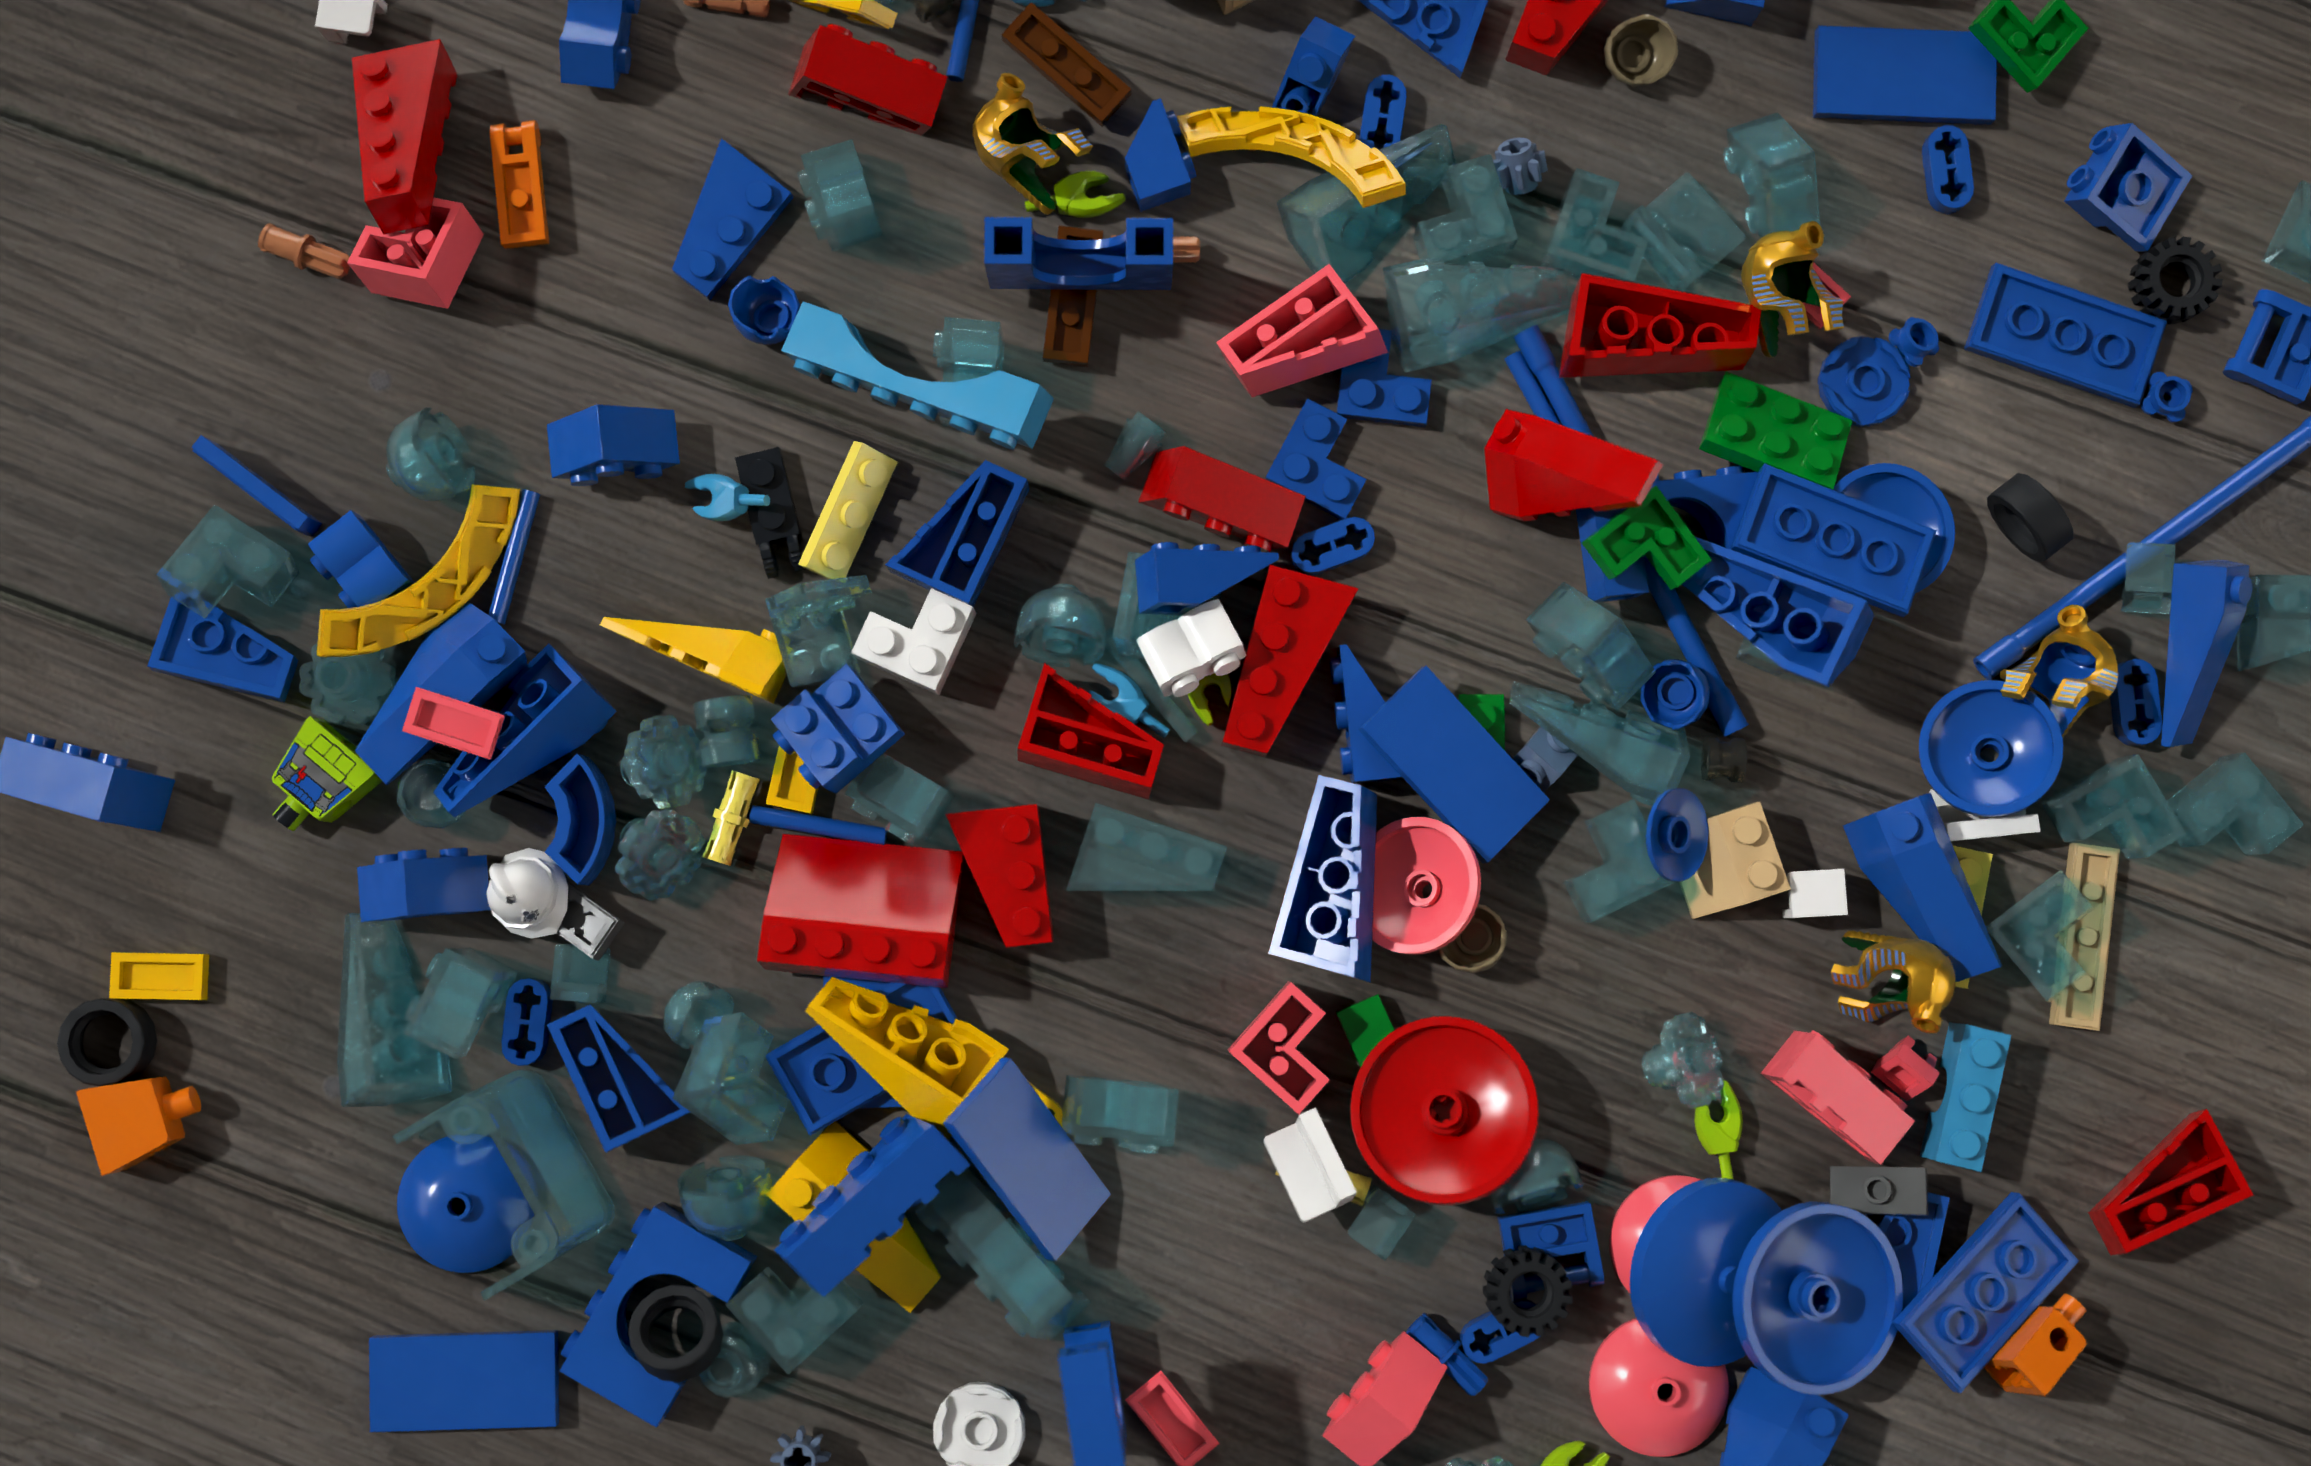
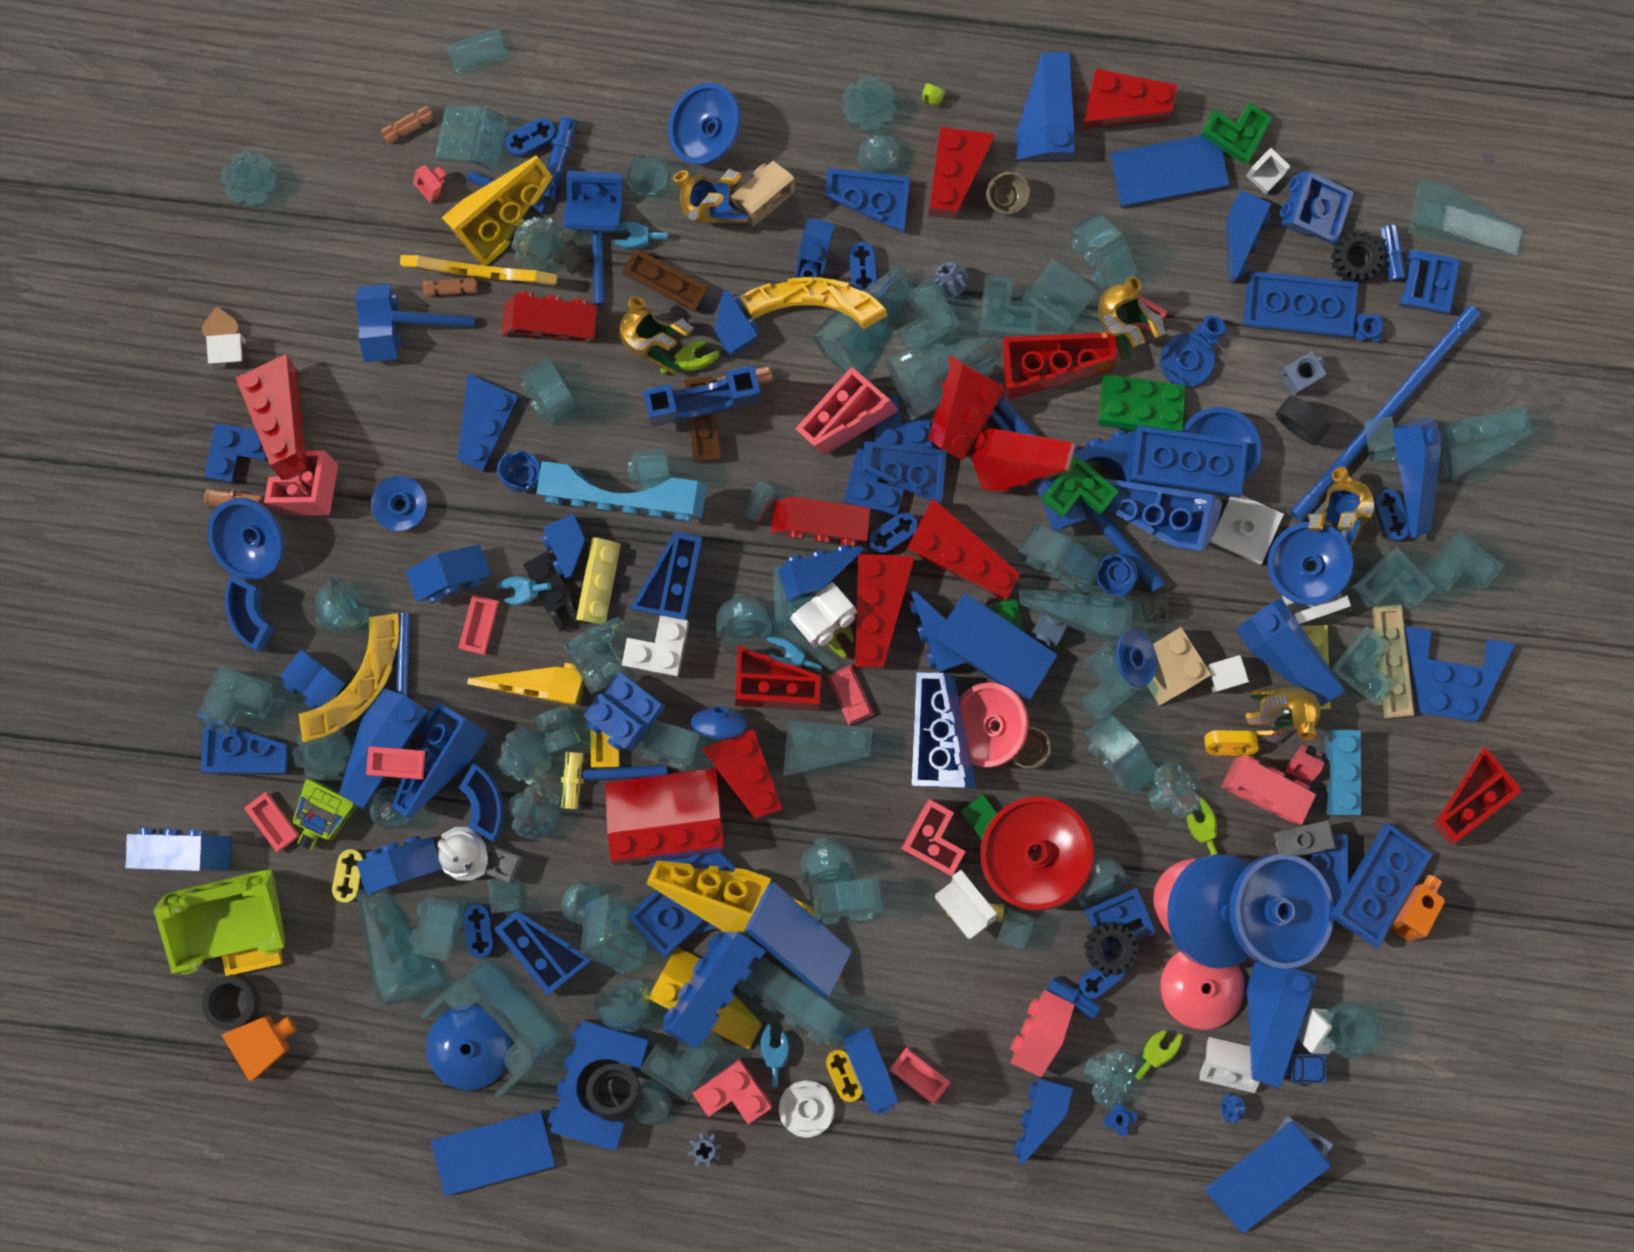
camera: 15 degrees left, 0 degrees up
blue tile [191,435,322,536] -> none
orange plate [490,120,550,249] -> none
blue beam [1922,125,1974,214] -> none
none -> lime windscreen [154,870,286,975]
none -> blue plate [204,423,267,483]
none -> blue dish [207,498,284,580]
none -> blue brick [225,575,275,652]
none -> coral tile [244,791,300,853]
none -> light yellow beam [332,849,365,902]
none -> blue dish [371,476,427,531]
none -> blue bar [390,311,475,328]
none -> coral tile [458,595,500,655]
none -> blue slope [541,514,587,581]
none -> blue dish [691,706,747,739]
none -> coral brick [693,1057,772,1124]
none -> dark azure hand [760,1023,790,1087]
none -> clear light blue cylinder [800,837,857,887]
none -> coral tile [826,664,874,726]
none -> yellow beam [826,1049,862,1102]
none -> blue wing [862,441,947,505]
none -> red wedge [906,498,1020,601]
none -> red wedge [929,355,1006,460]
none -> clear light blue brick [1084,712,1160,795]
none -> yellow beam [1204,730,1259,756]
none -> white plate [1209,495,1284,565]
none -> blue slope [1225,190,1272,284]
none -> white panel [1246,148,1290,194]
none -> sand blue brick [1279,351,1327,396]
none -> blue axle [1381,224,1407,281]
none -> blue wing [1405,626,1514,722]

